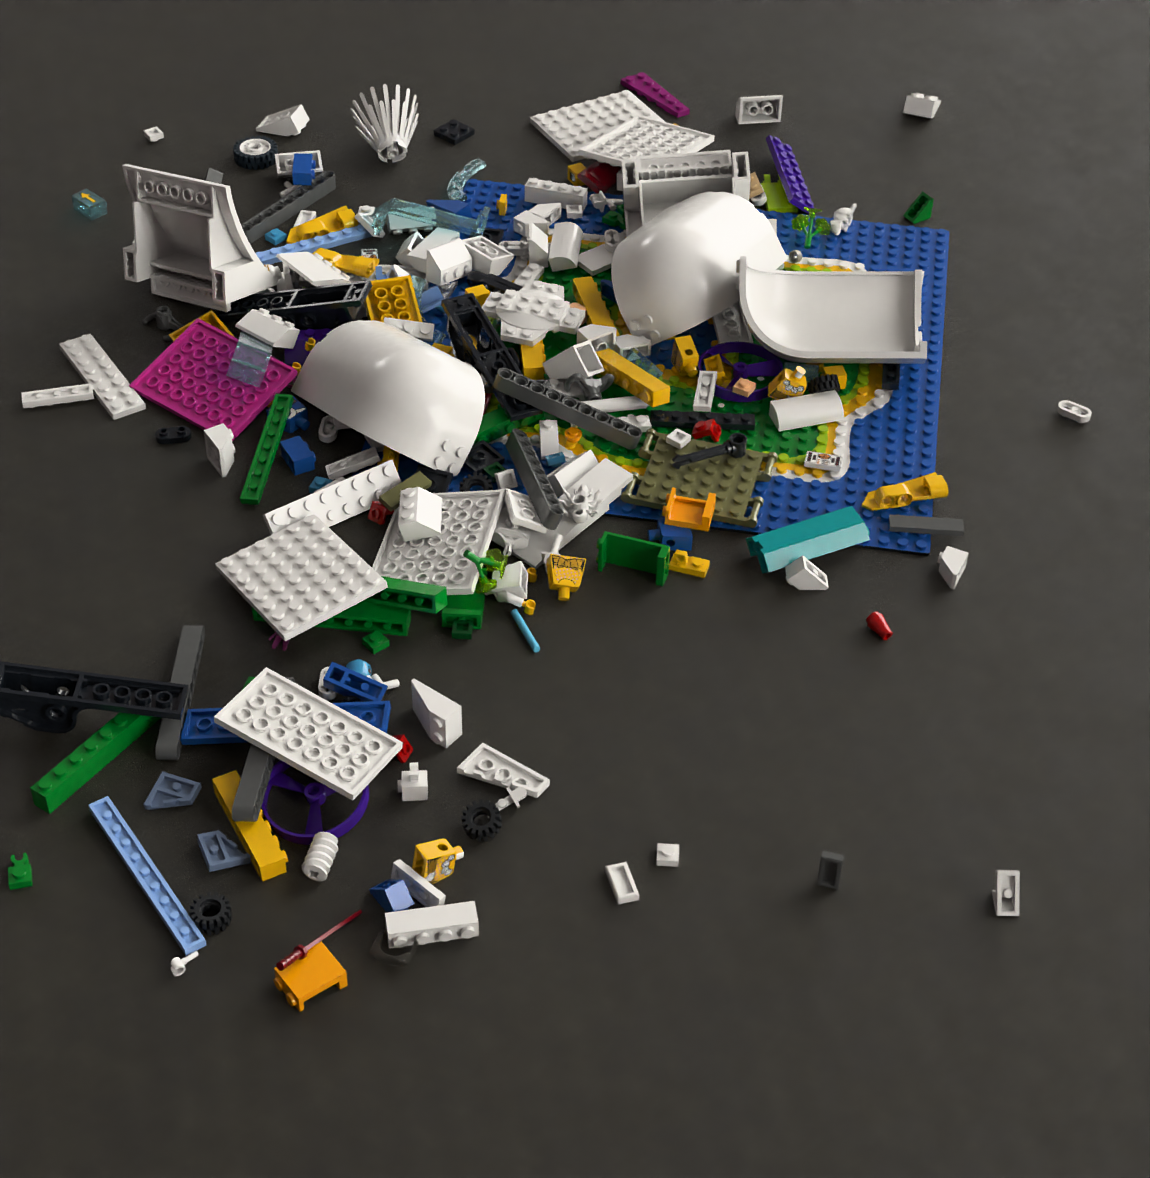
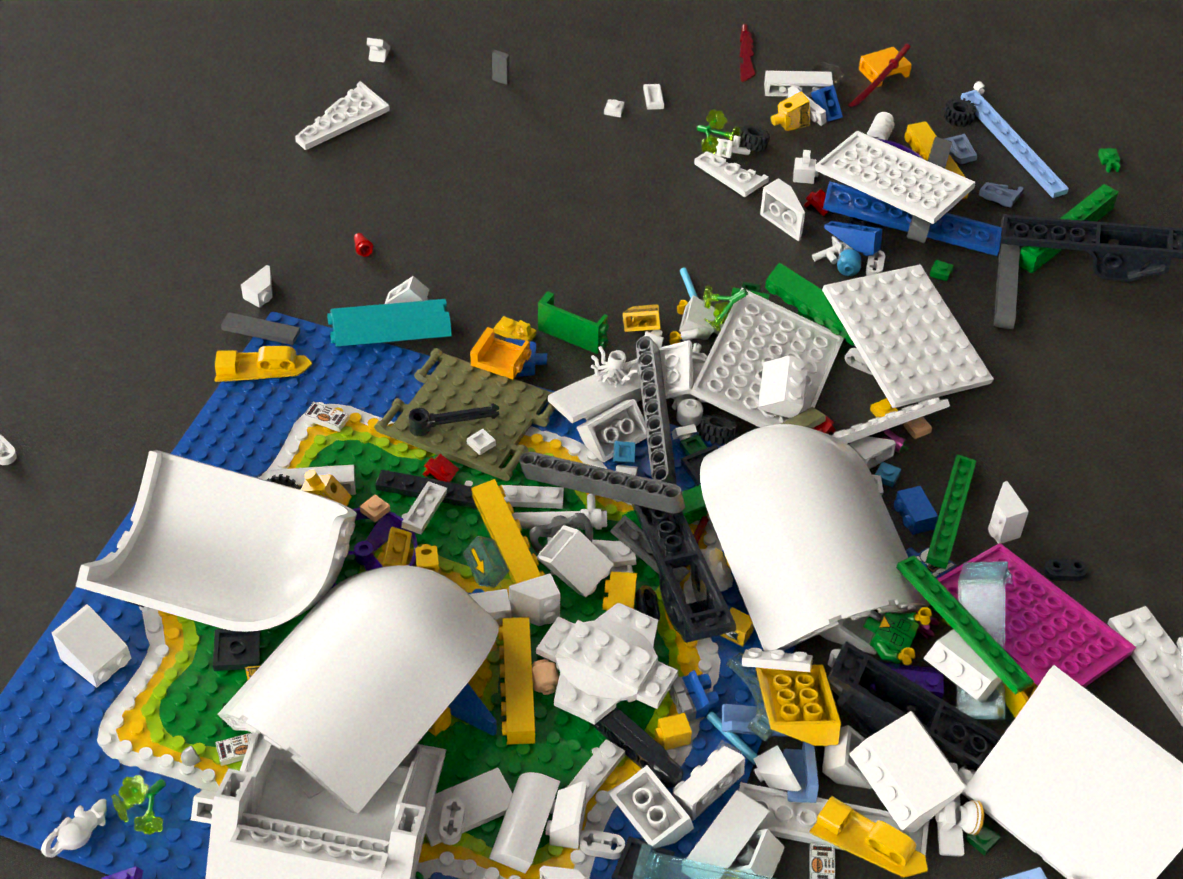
camera: 170 degrees left, 5 degrees up
none -> white wing [295,81,390,150]
none -> clear neon green plant [697,109,740,154]
none -> dark red sword [740,24,755,82]
none -> green tile [896,555,1034,695]

